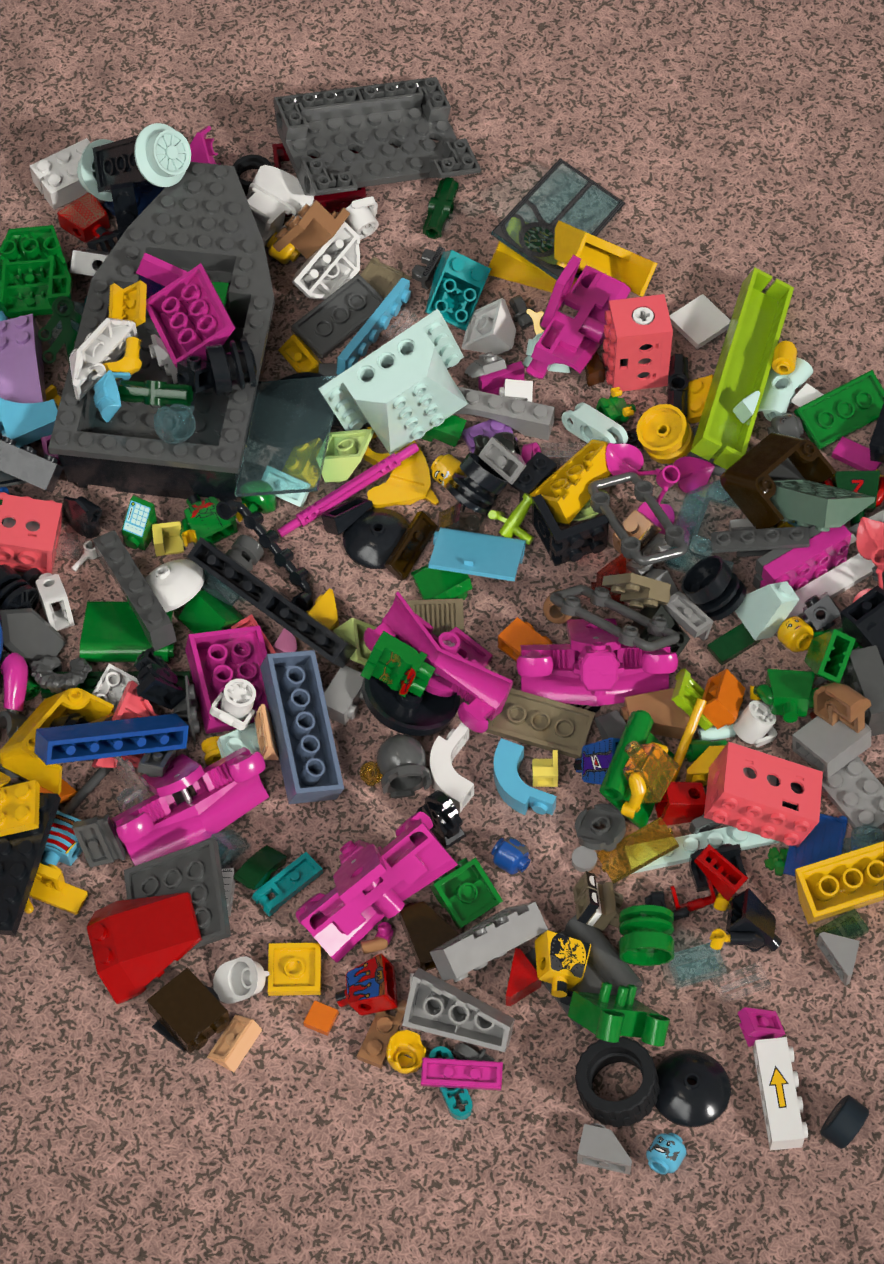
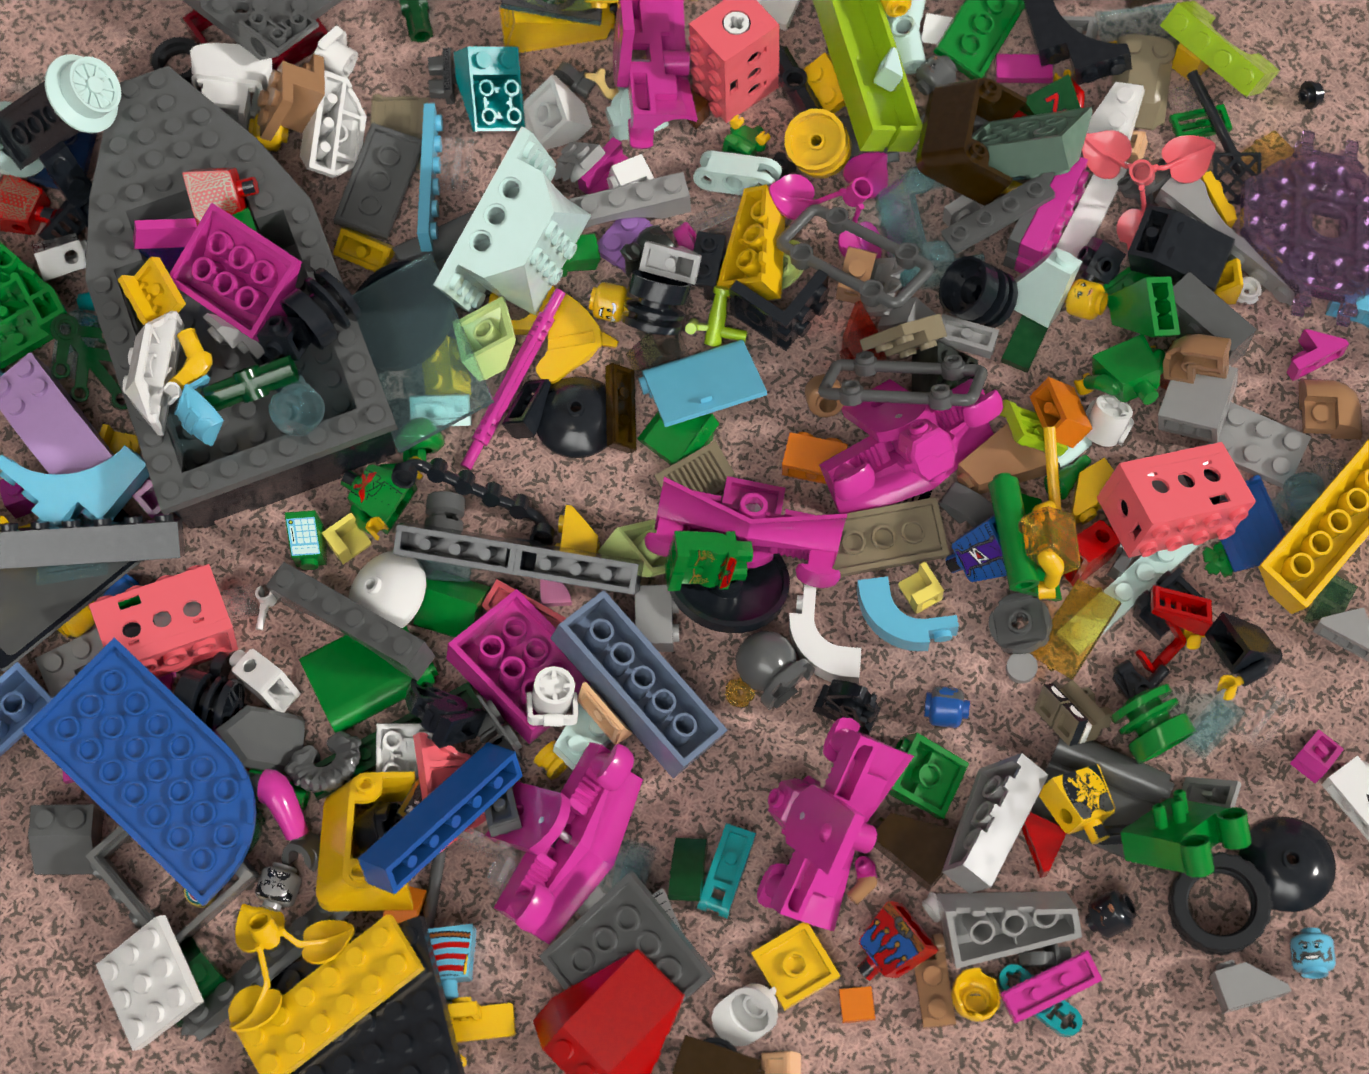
camera: 25 degrees left, 10 degrees up
black panel [63,496,102,539] -> none
dark grey plate [72,814,126,867] -> none
dark pink slope [190,126,220,165] -> none
none -> torso [182,167,259,226]
none -> black head [1085,890,1137,938]
none -> light grey slope [1182,777,1242,808]

